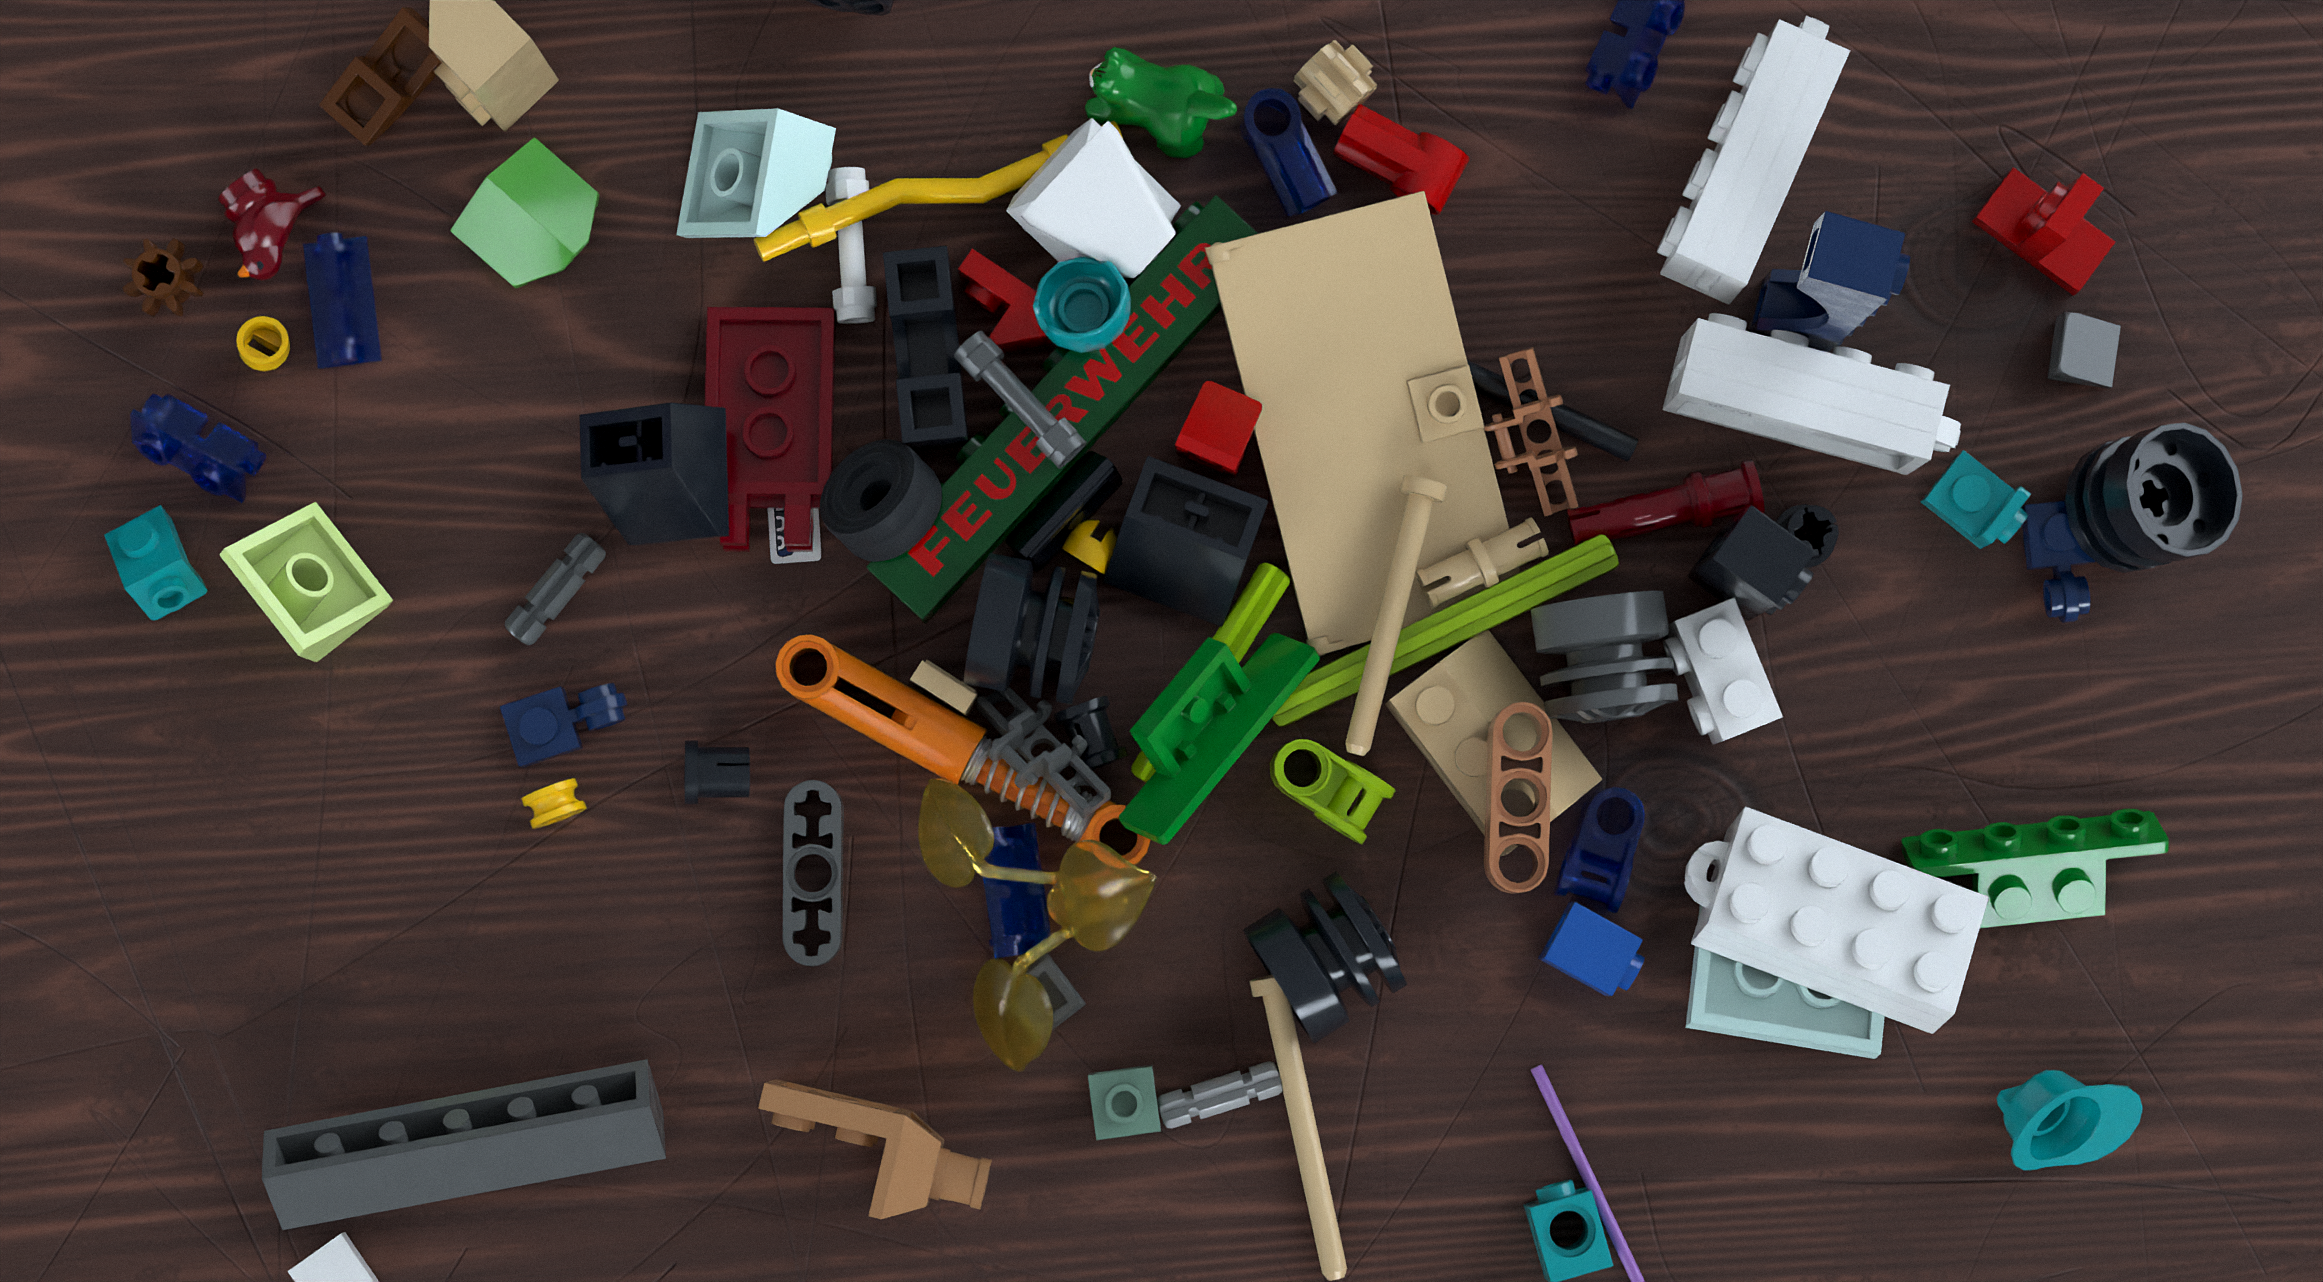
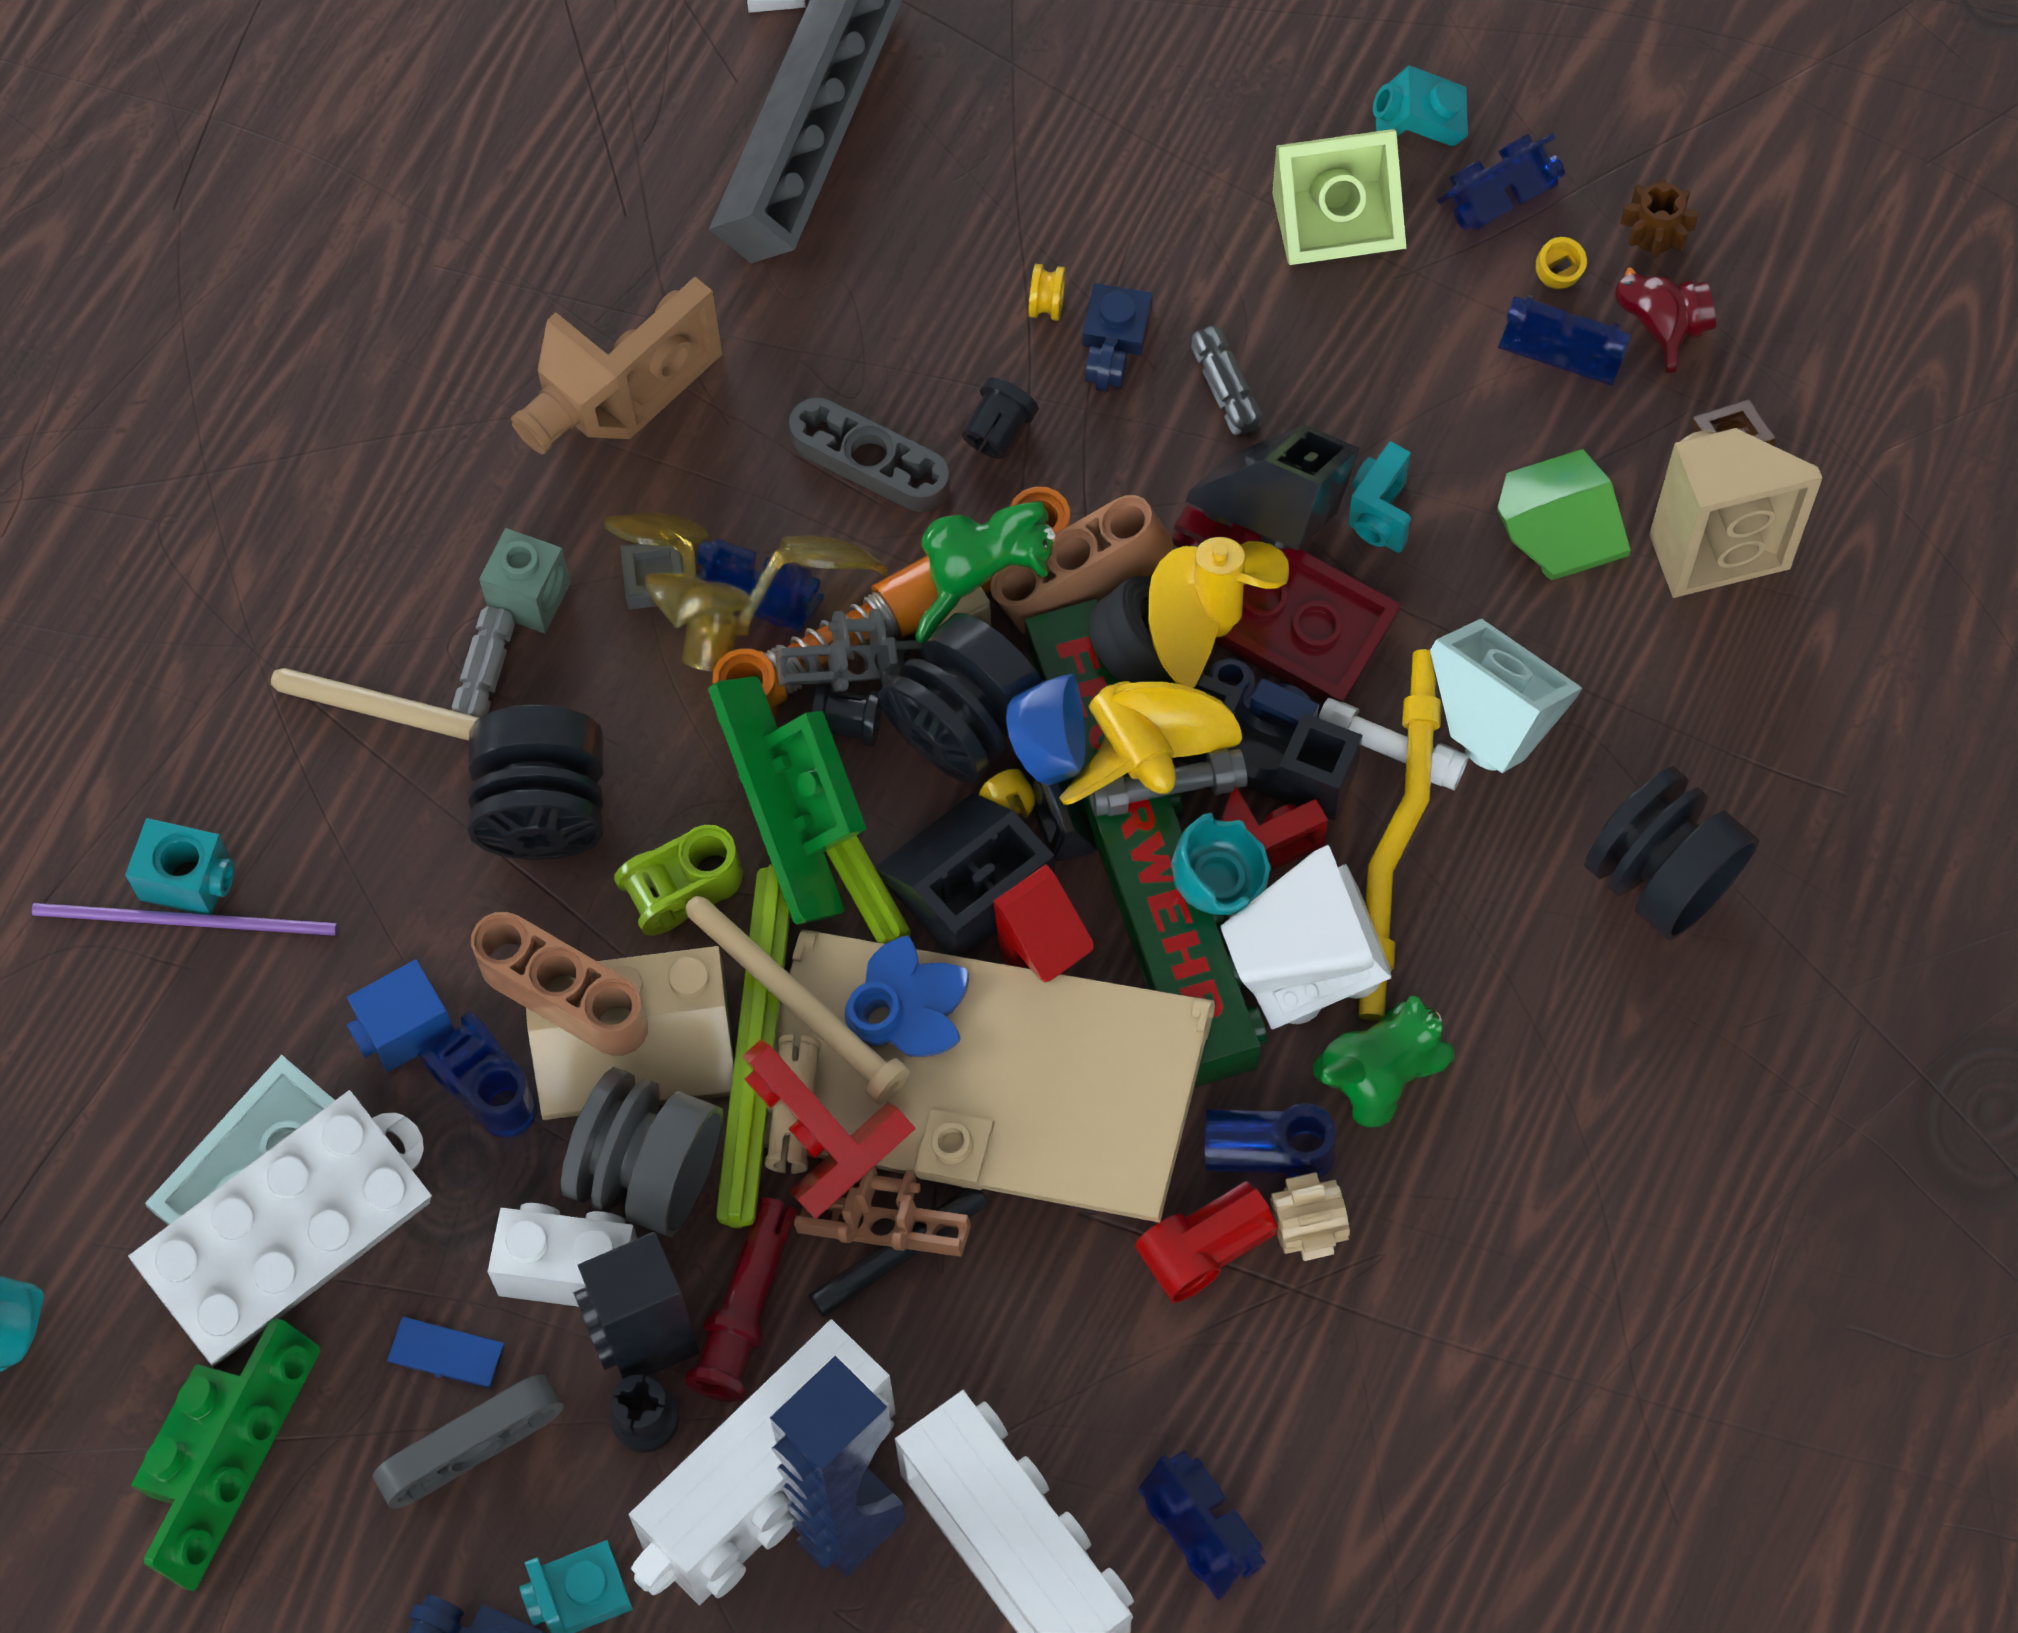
camera: 125 degrees right, 20 degrees down
none -> dark grey beam [373,1374,564,1509]
none -> blue window [387,1317,505,1389]
none -> red bracket [742,1039,916,1220]
none -> blue plate [845,936,969,1057]
none -> green animal [915,502,1056,645]
none -> nougat beam [990,495,1174,634]
none -> blue piece [1006,674,1086,785]
none -> yellow piece [1059,681,1242,805]
none -> yellow piece [1148,537,1289,688]
none -> dark blue plate [1206,658,1319,727]
none -> teal bracket [1348,441,1411,553]

